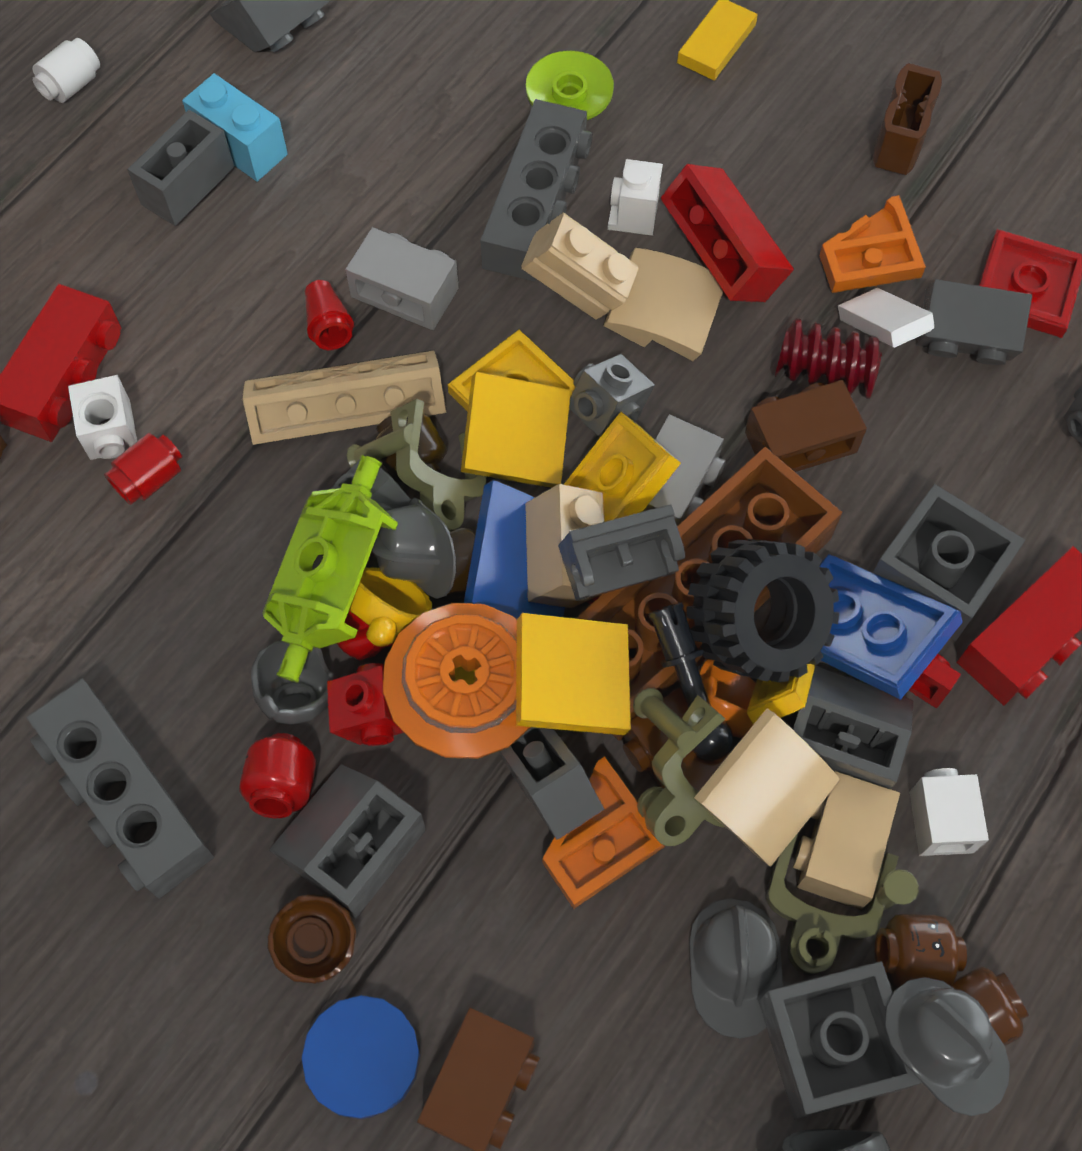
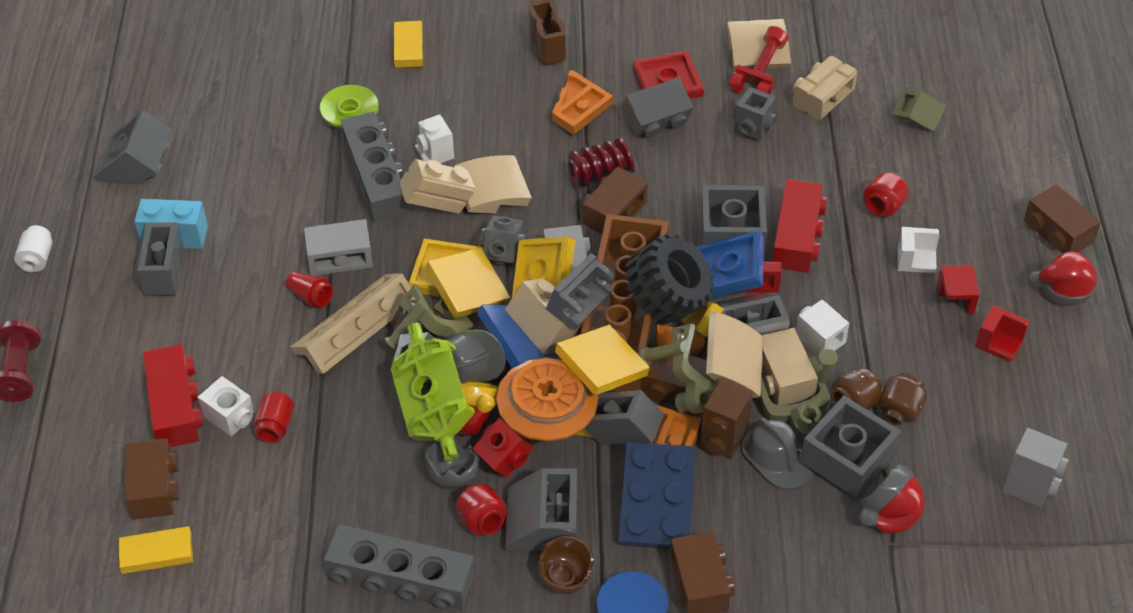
camera: 35 degrees left, 15 degrees down
black pin [648,602,733,761] -> none
red brick [660,164,794,302] -> none
white tile [838,288,934,348] -> none
dark grey piece [885,977,1010,1116] -> none
none -> dark blue plate [618,442,696,549]
none -> reddish brown brick [701,378,753,460]

